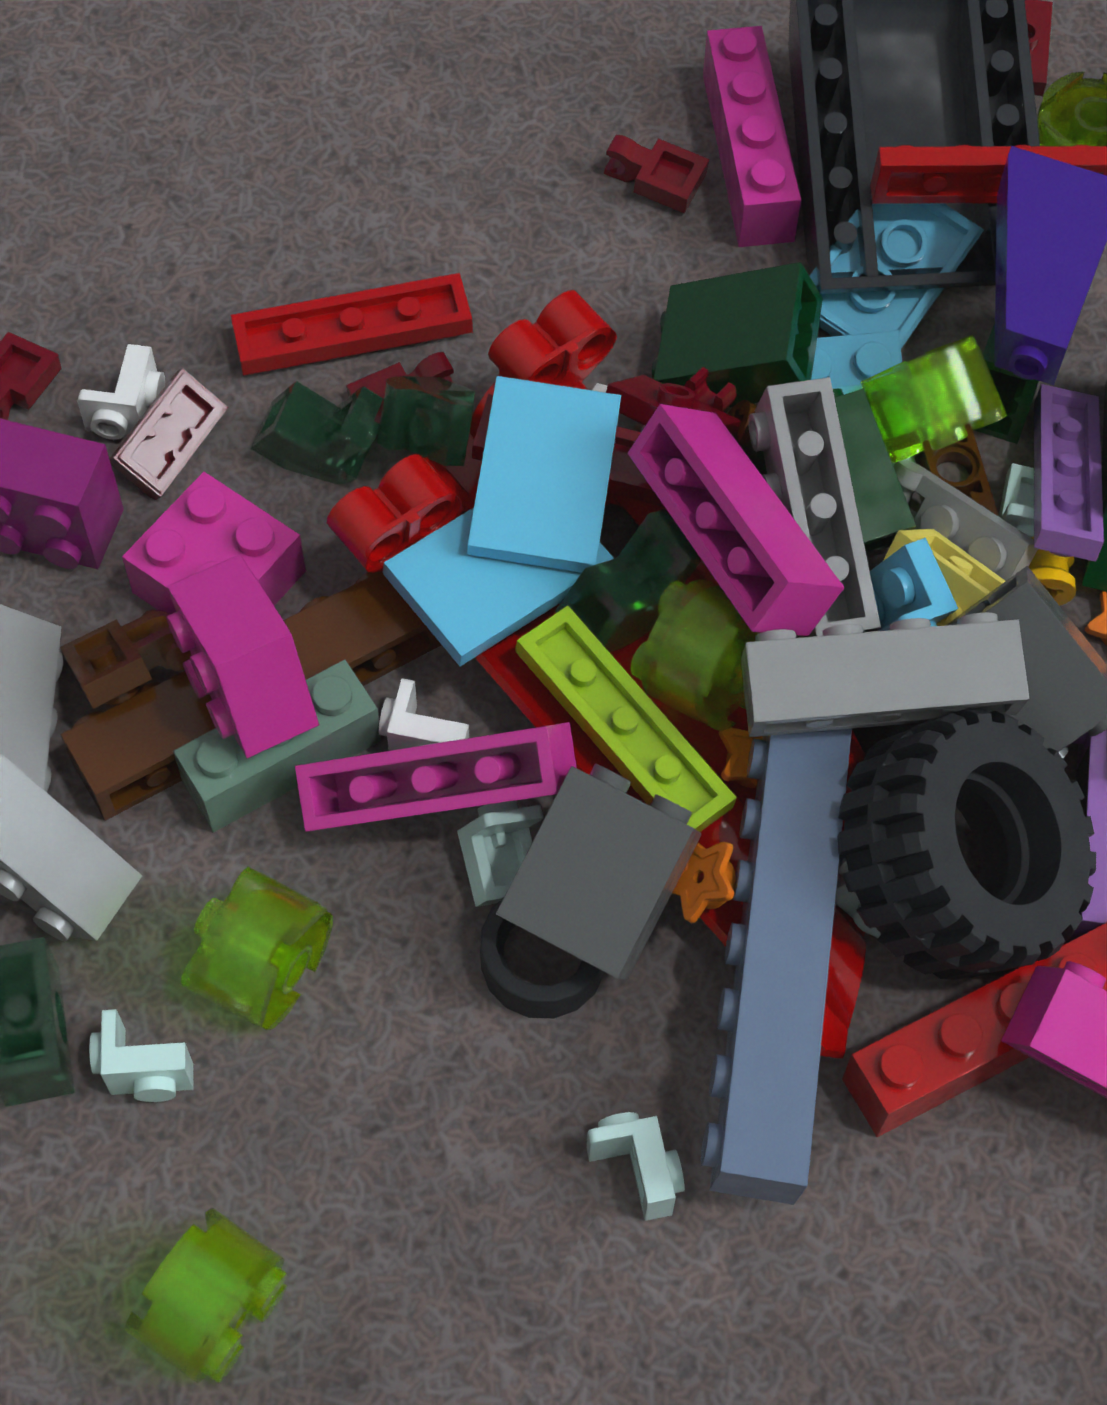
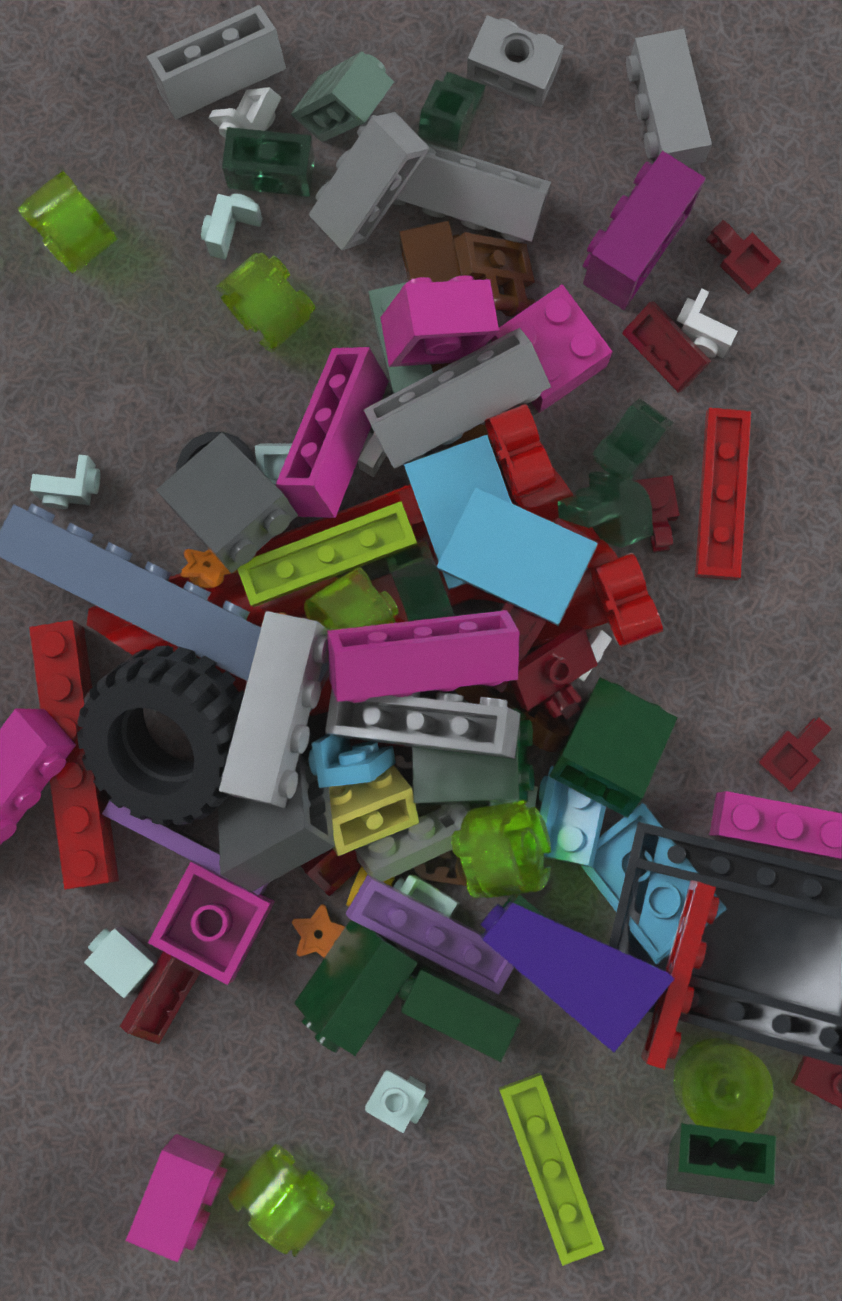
camera: 110 degrees right, 20 degrees up
none -> light grey brick [364,328,551,469]

